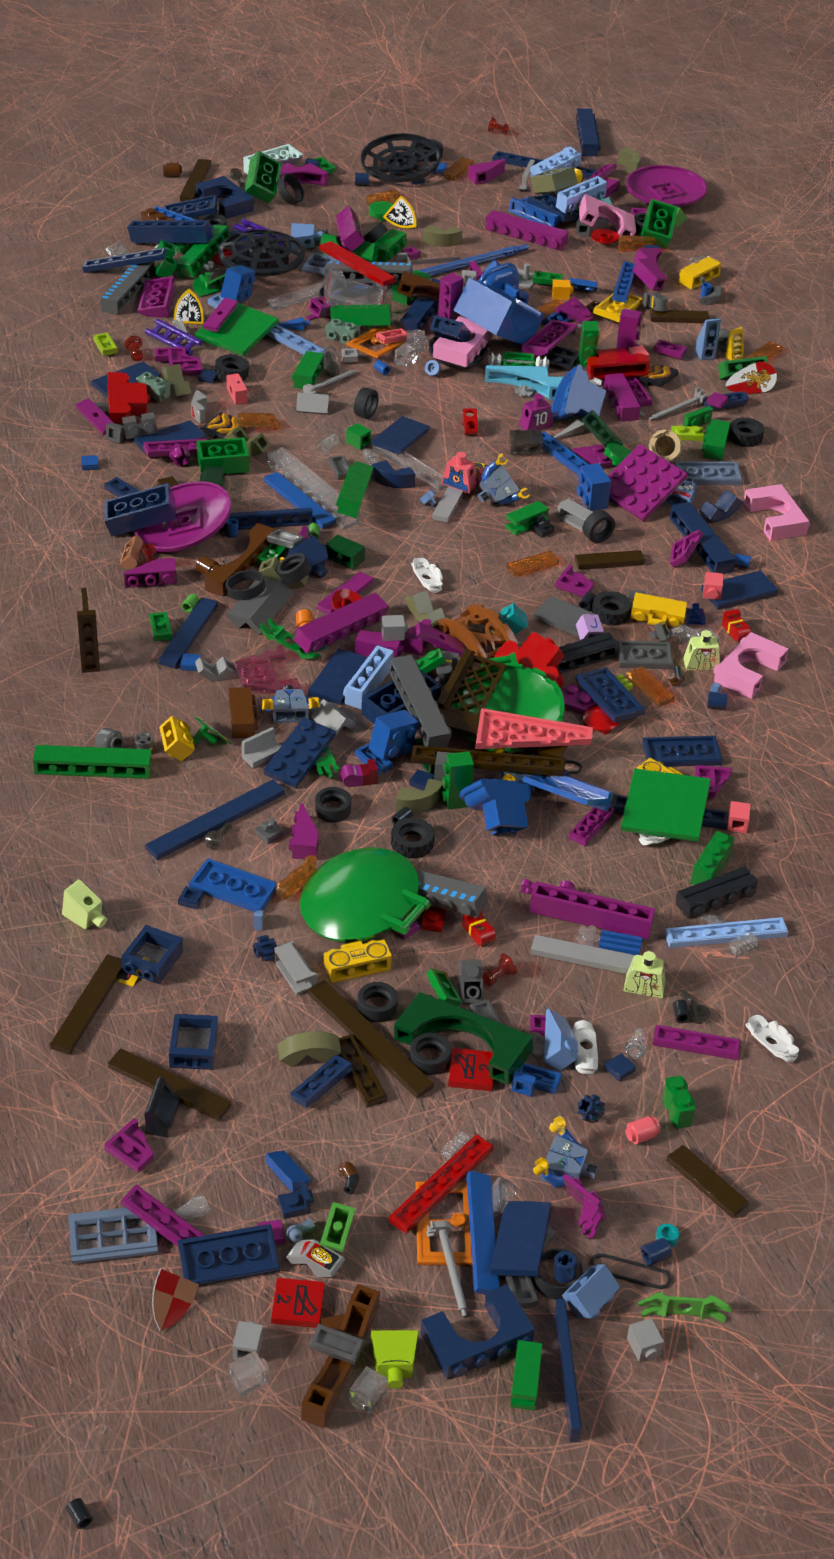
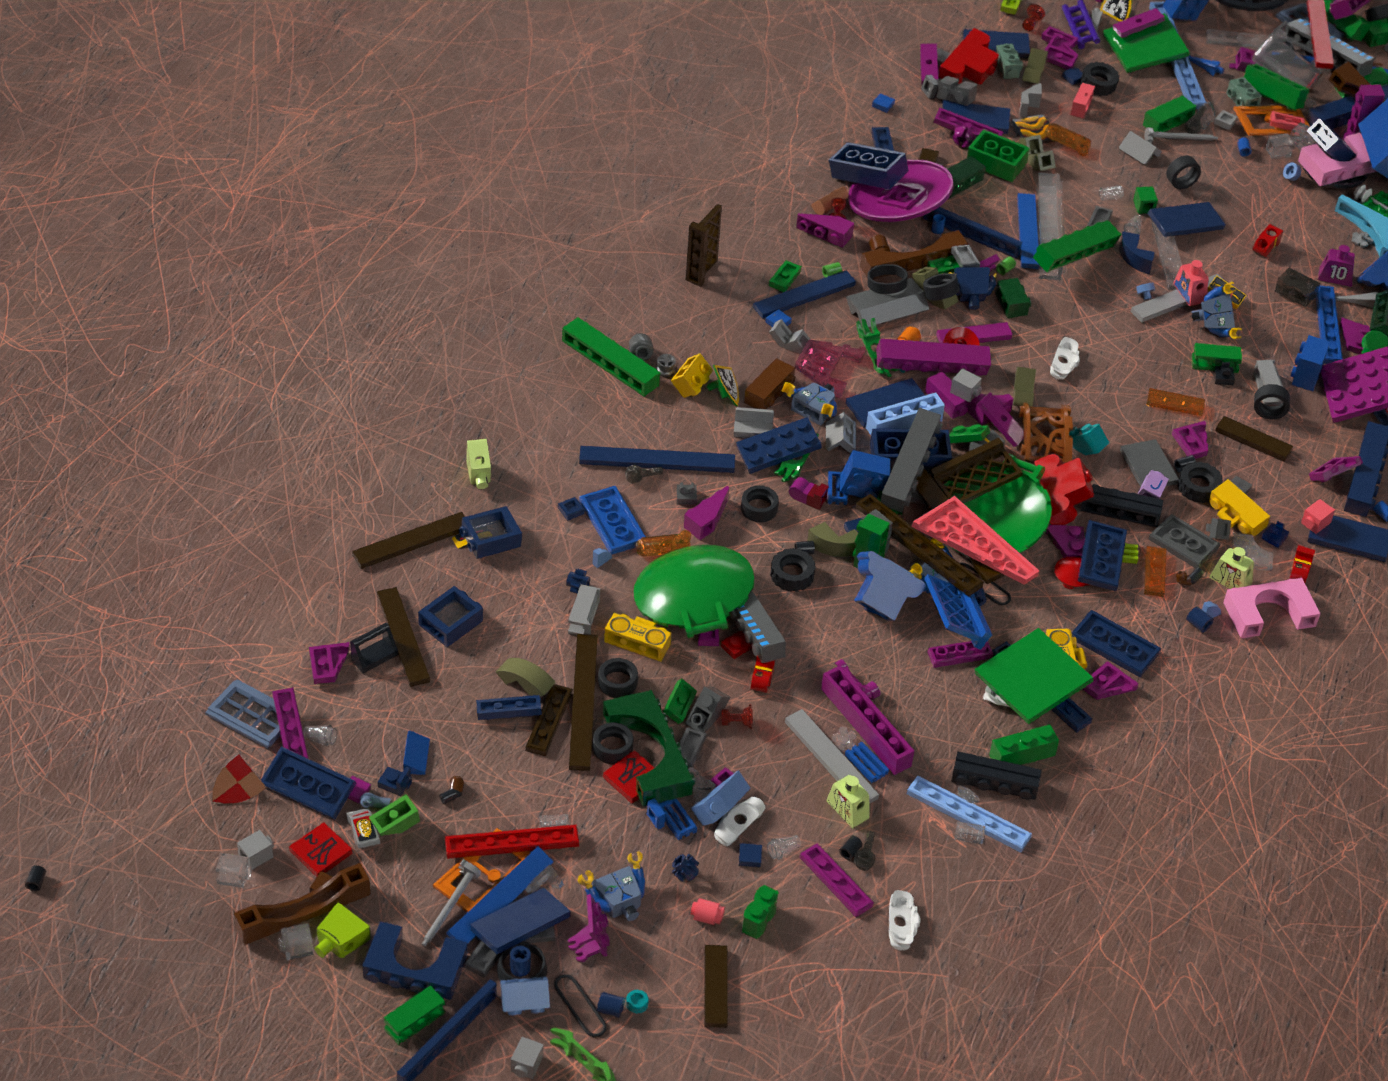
camera: 40 degrees right, 5 degrees up
flat silver tile [309,1324,364,1365] -> none
coral brick [727,801,750,833] -> none

